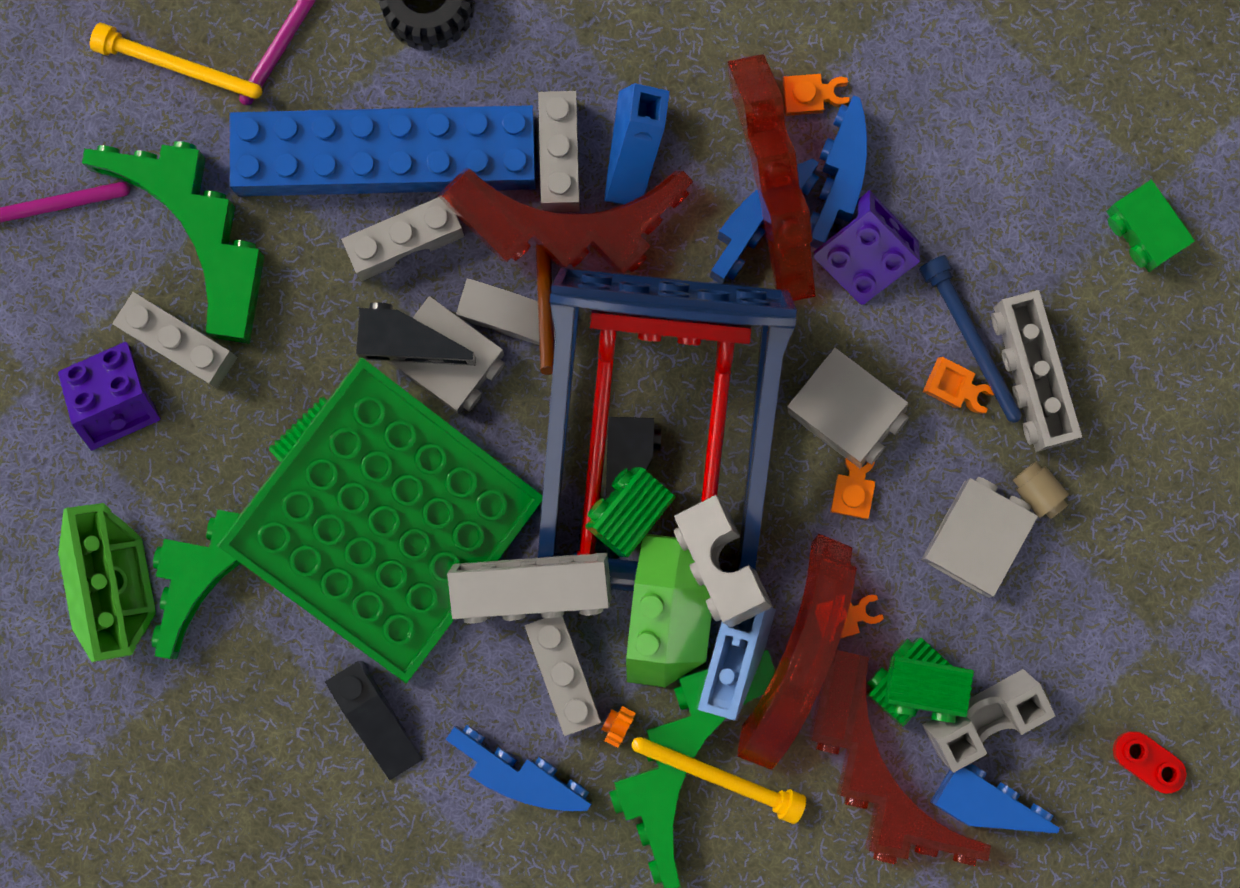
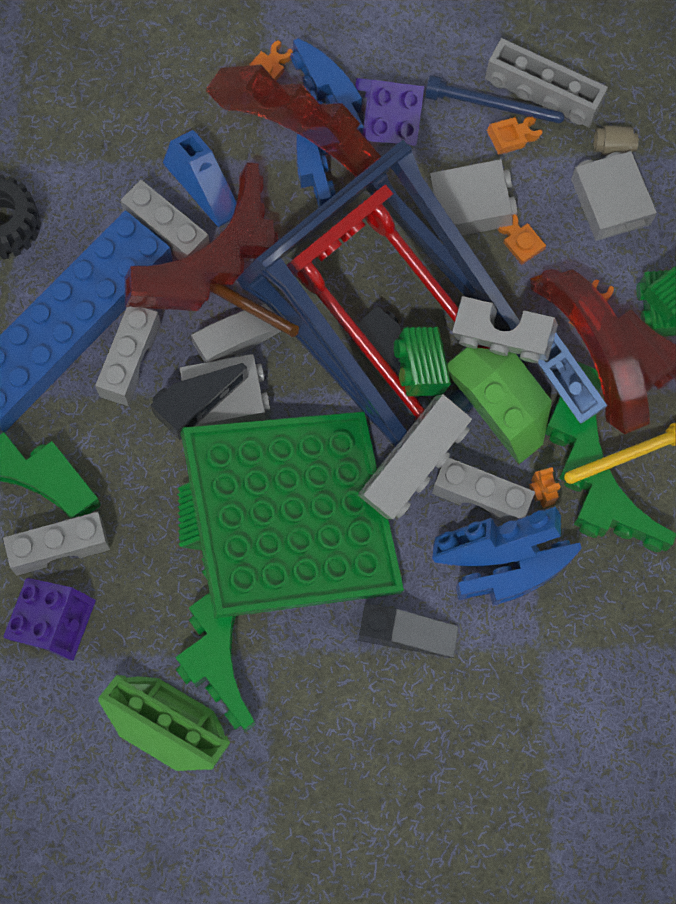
camera: 50 degrees left, 10 degrees down
none -> blue slope [432,507,561,566]

